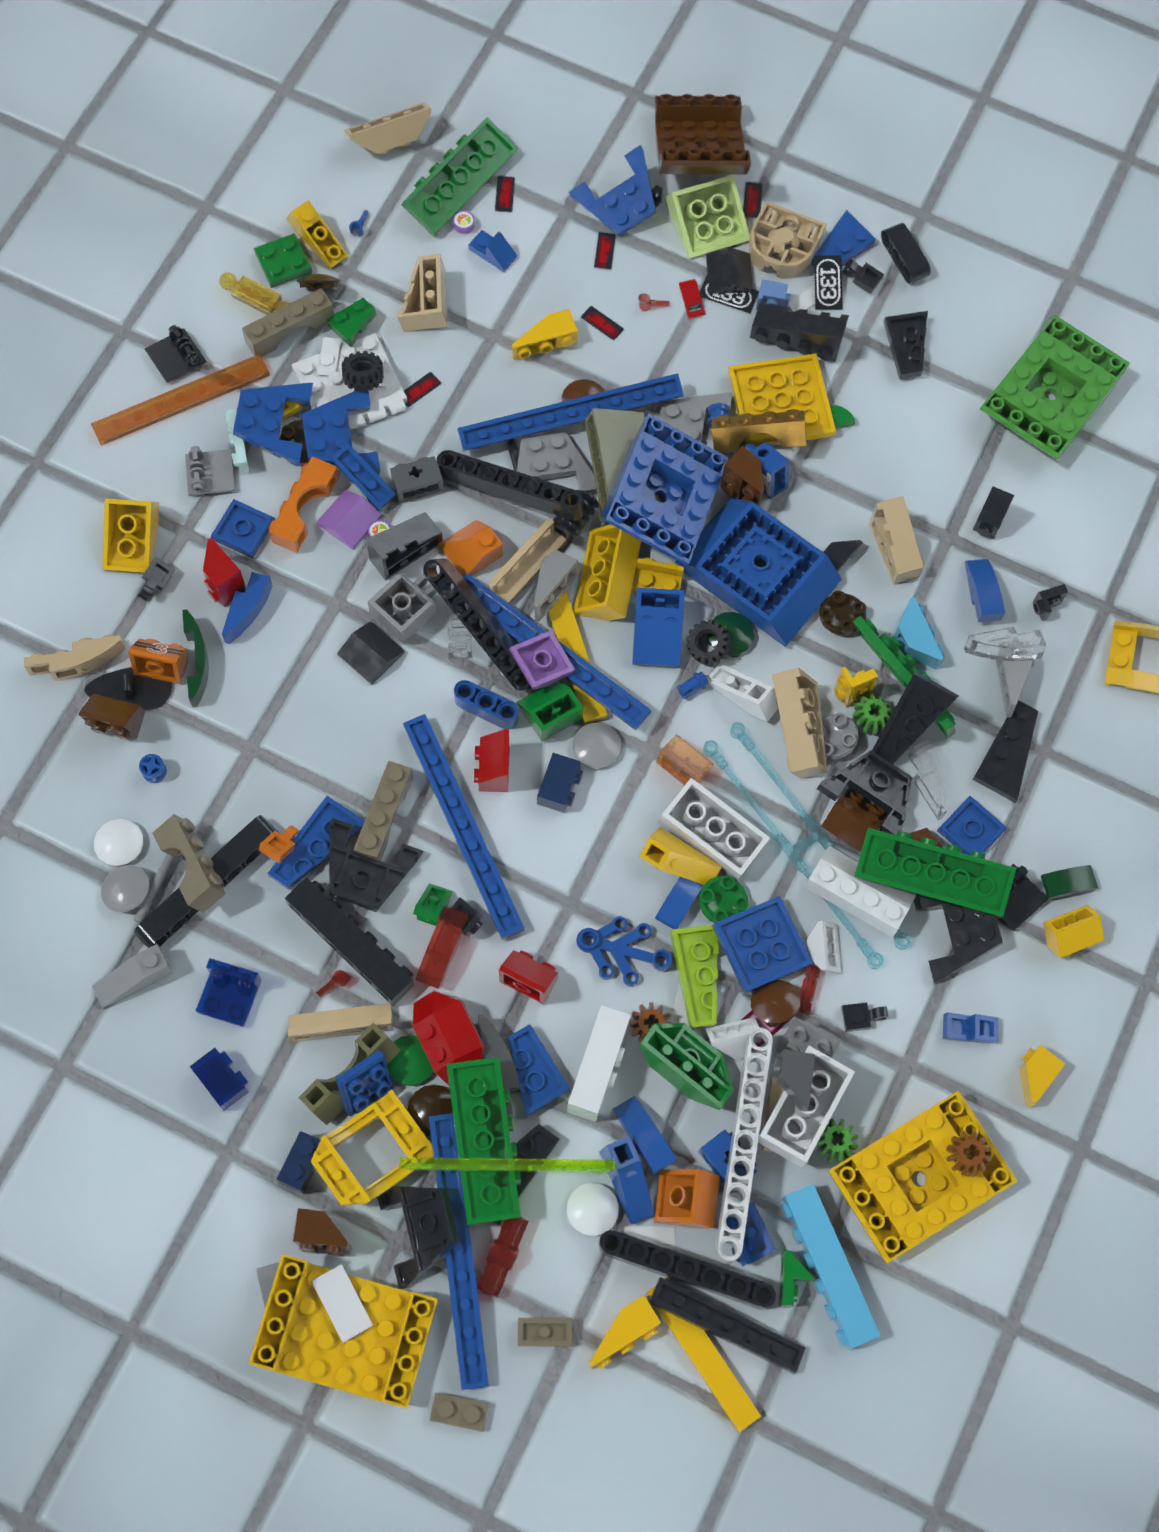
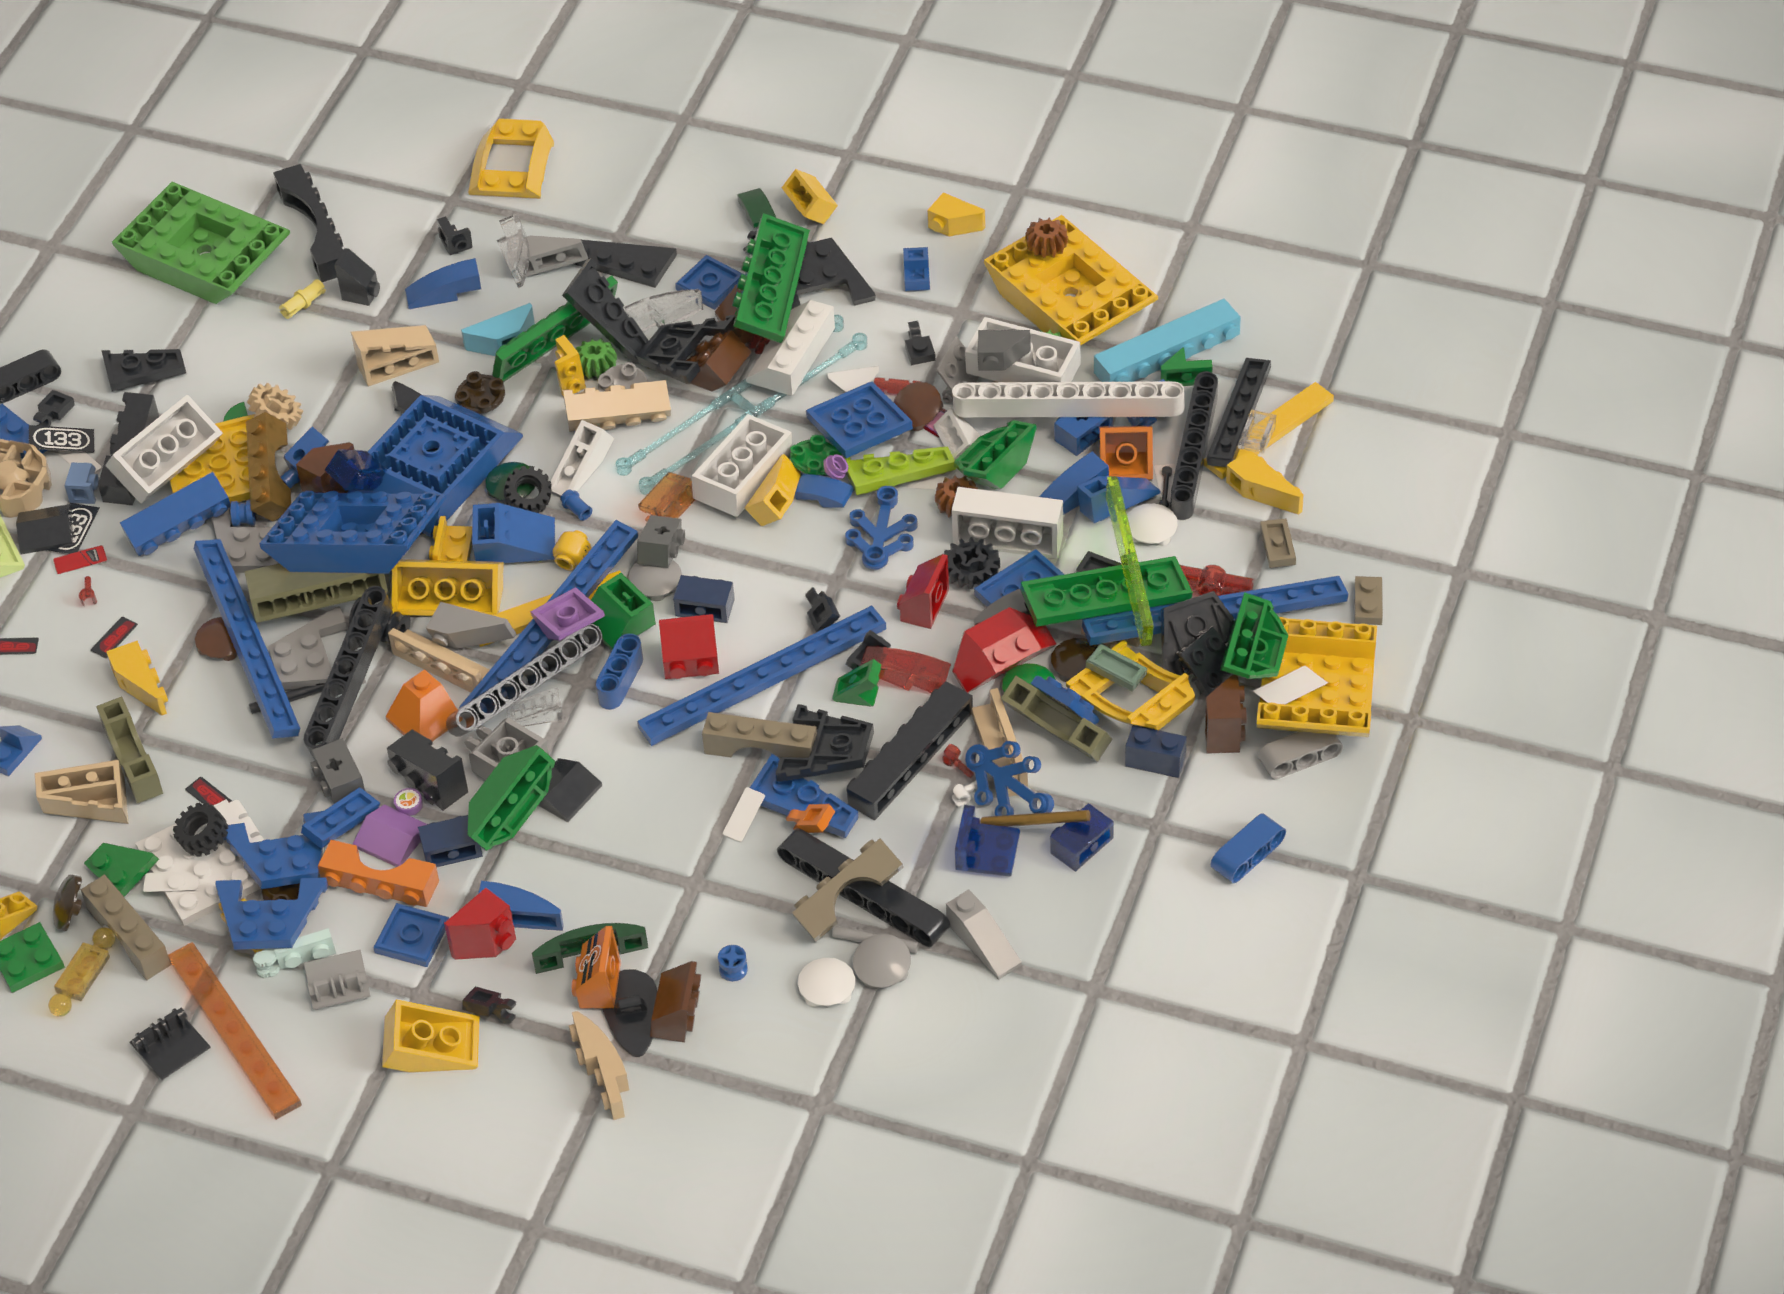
camera: 90 degrees left, 20 degrees down
none -> olive arch [96,696,163,804]
none -> white brick [105,395,222,504]
none -> blue brick [120,472,231,557]
none -> tan gear [247,383,303,430]
none -> black arch [273,164,344,282]
none -> light yellow pin [279,279,326,319]
none -> clear blue brick [324,449,387,491]
none -> dark blue brick [418,815,483,867]
none -> green wedge [467,745,555,851]
none -> yellow head [553,530,592,571]
none -> dark grey brick [637,515,685,568]
none -> white sticker [723,787,765,842]
none -> black plate [805,587,841,632]
none -> medium lavender plate [823,454,848,480]
none -> black gear [944,537,1000,589]
none -> white hand [952,780,977,807]
none -> blue plant [965,741,1054,816]
none -> pearl gold bar [981,810,1090,828]
none -> sand green tile [1086,644,1147,692]
none -> black hinge [1159,466,1172,508]
none -> black hinge [1176,626,1234,697]
none -> blue beam [1210,813,1286,883]
none -> green wedge [1220,592,1289,679]
none -> clear slope [1238,410,1277,453]

